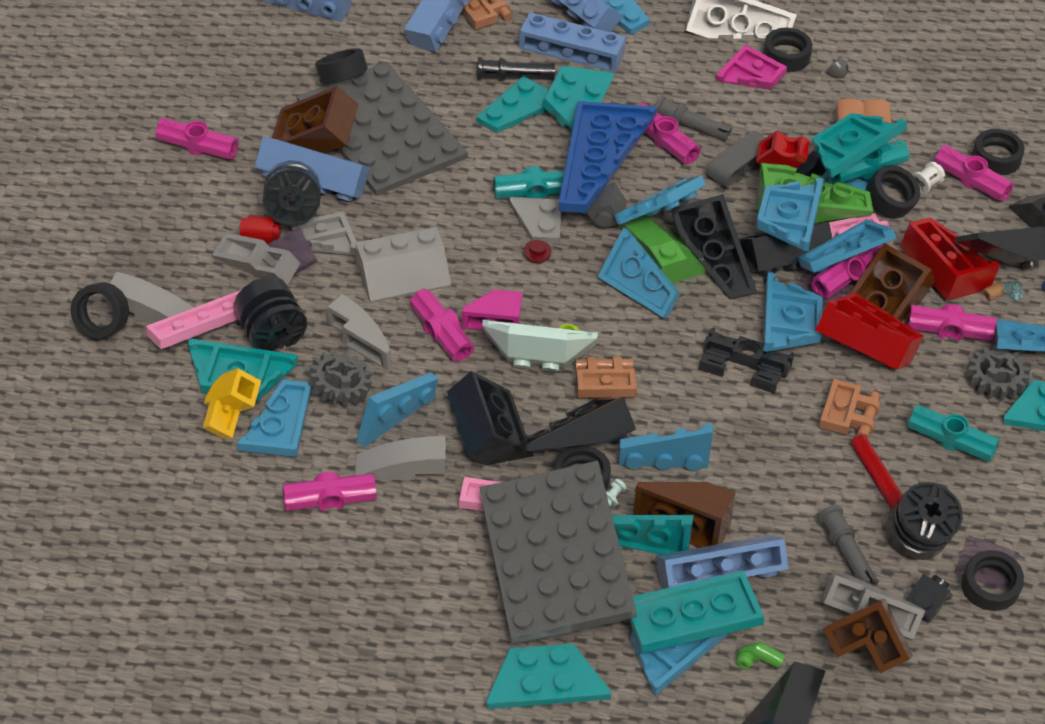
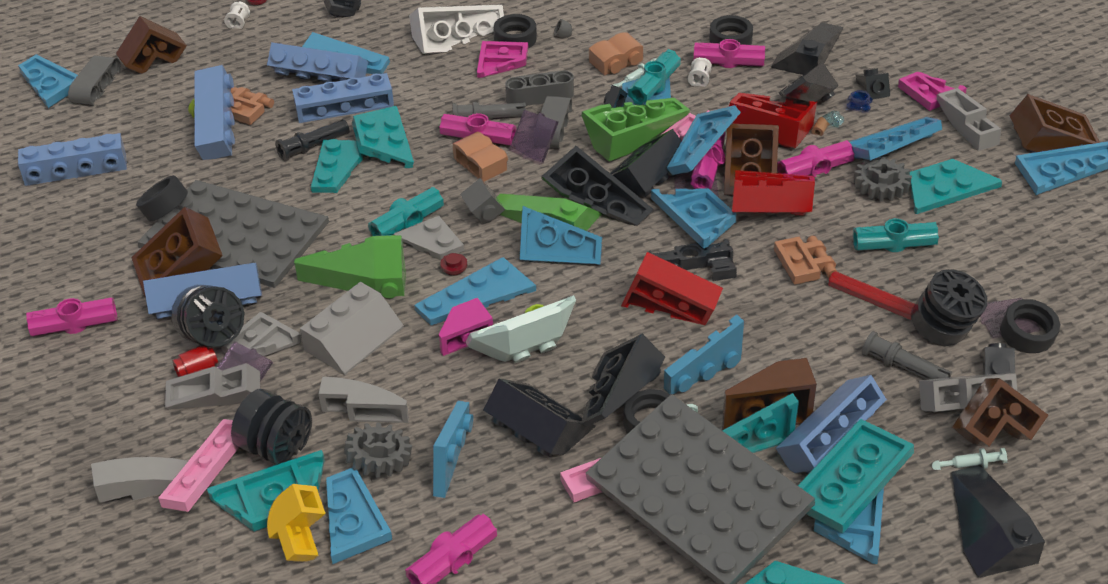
camera: 30 degrees left, 5 degrees down
black tyre [70,282,129,339] -> none
light grey slope [355,436,446,480] -> none
dark pink piece [410,288,474,362] -> none
blue wing [559,101,657,213] -> none
nougat plate [575,356,637,398] -> none
dark azure wing [614,175,706,225] -> none
bright green arm [736,642,785,669] -> none
red brick [756,130,810,168] -> none
dark azure wing [757,178,824,251] -> none
teal wing [812,113,907,178] -> none
black tyre [866,165,921,219] -> none
none -> bright green wedge [294,235,406,298]
none -> dark azure wing [414,257,536,325]
none -> nougat brick [453,132,508,182]
none -> dark grey beam [505,70,574,106]
none -> clear purple piece [509,110,559,163]
none -> red wedge [621,252,723,326]
none -> light aqua piece [932,448,1007,470]

